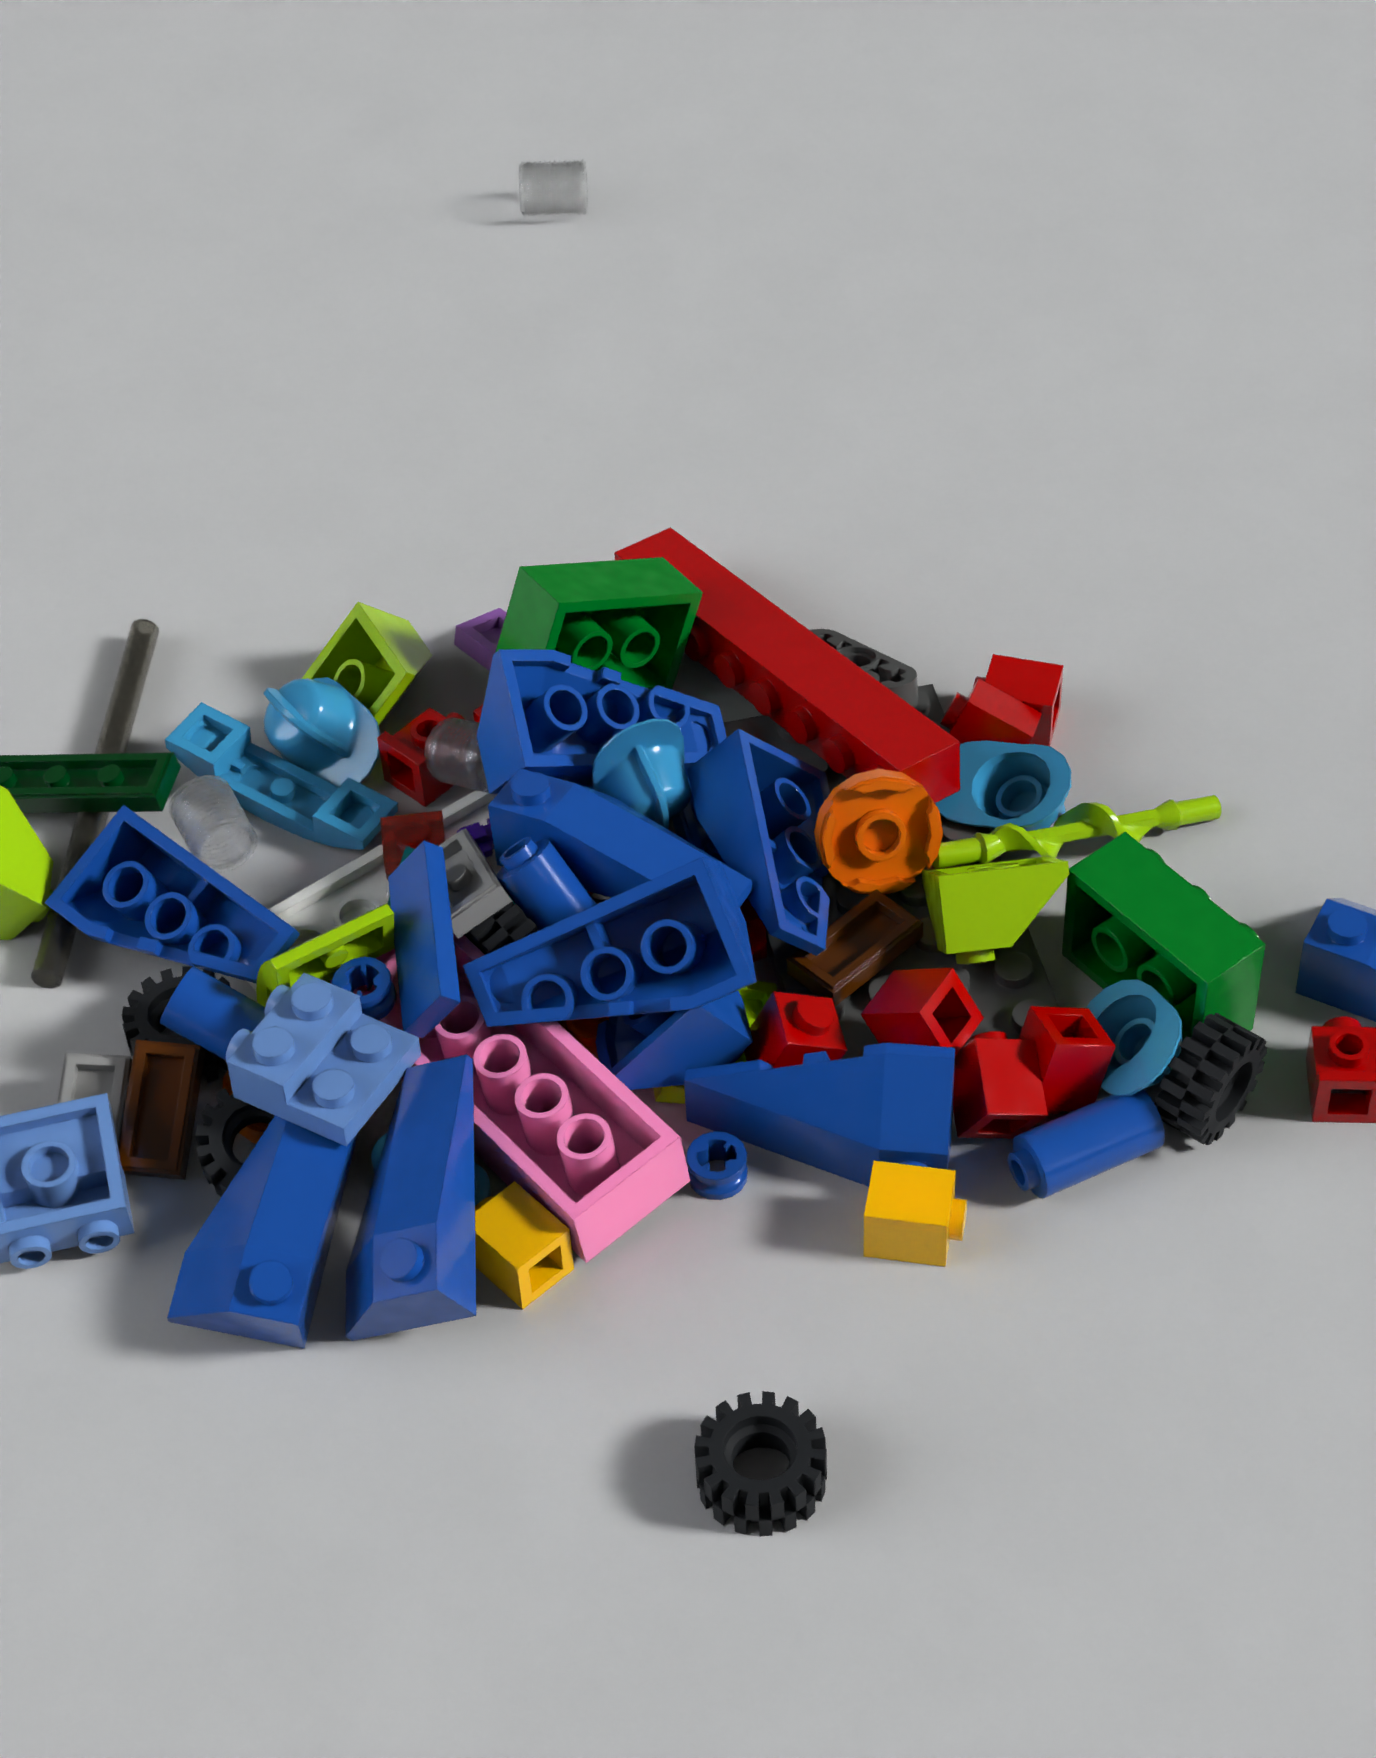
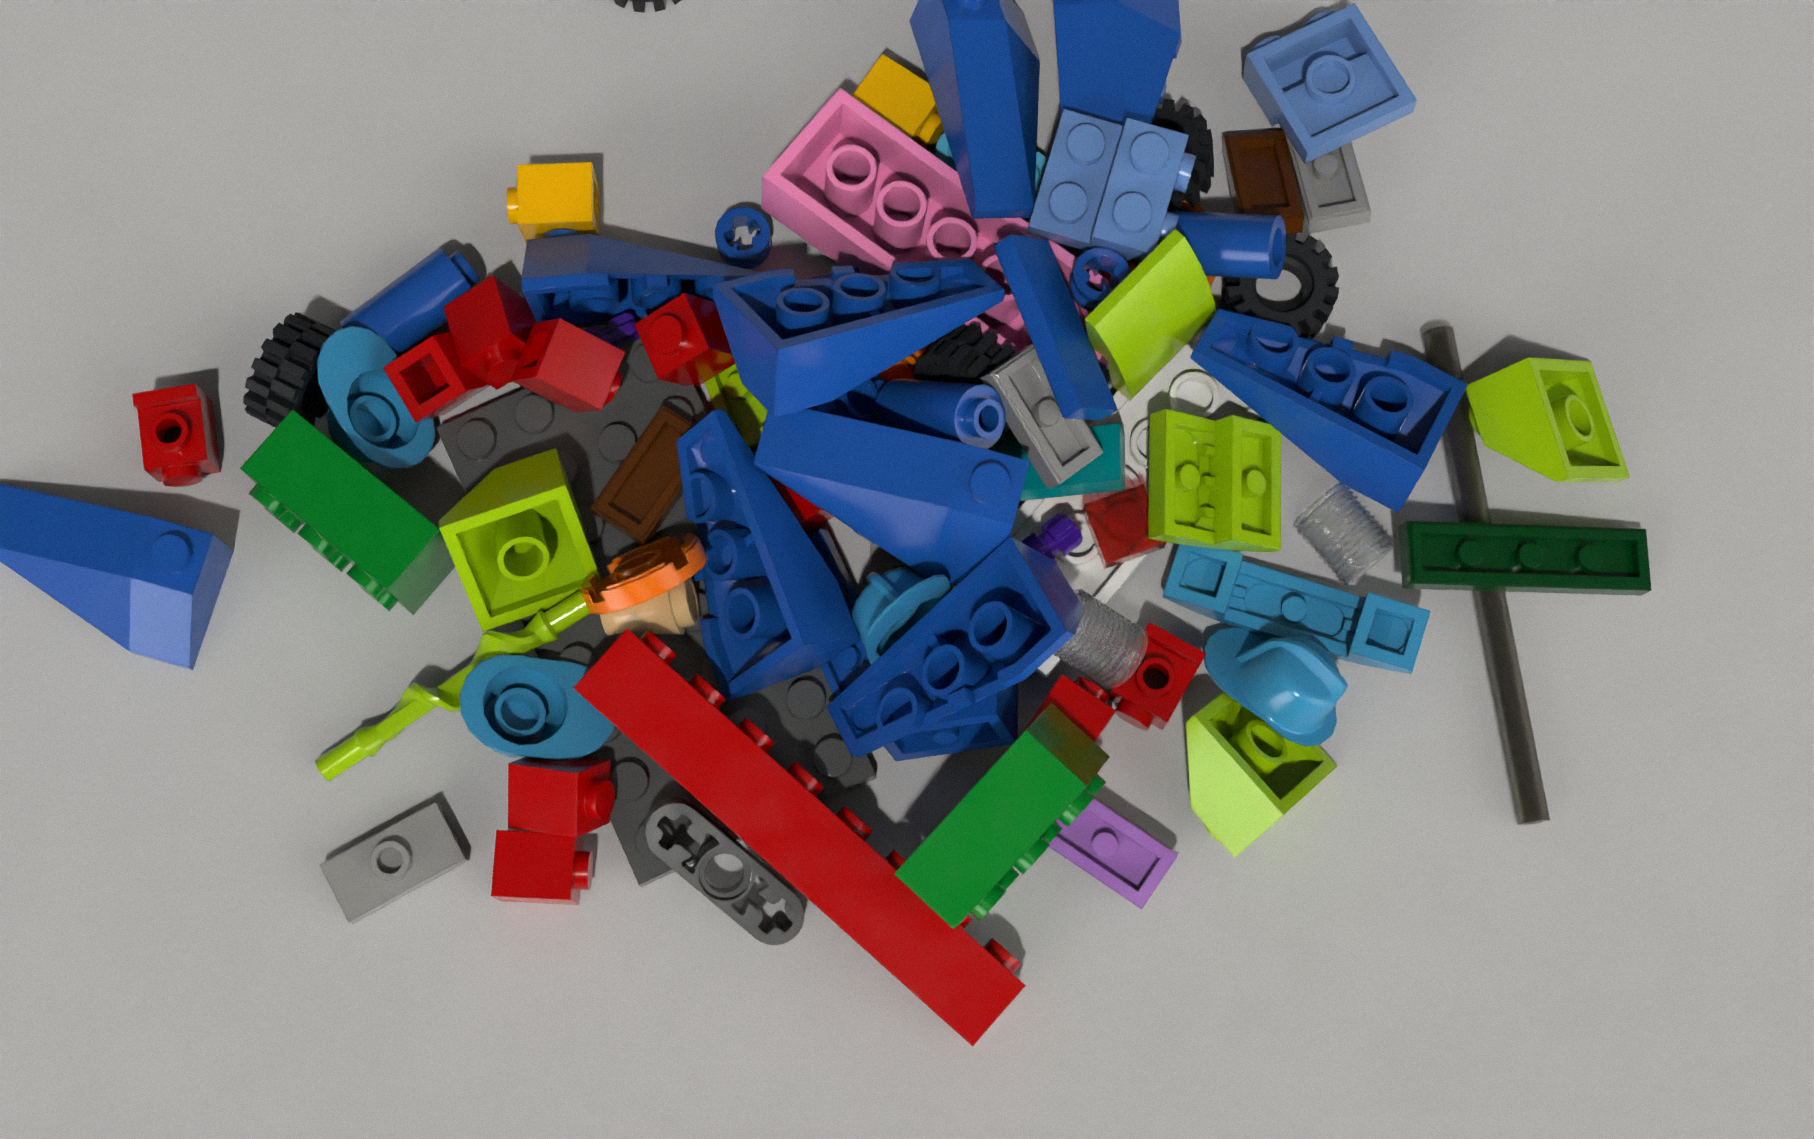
camera: 165 degrees right, 30 degrees up
none -> light grey plate [319,802,469,924]
none -> lime slope [1148,409,1281,552]

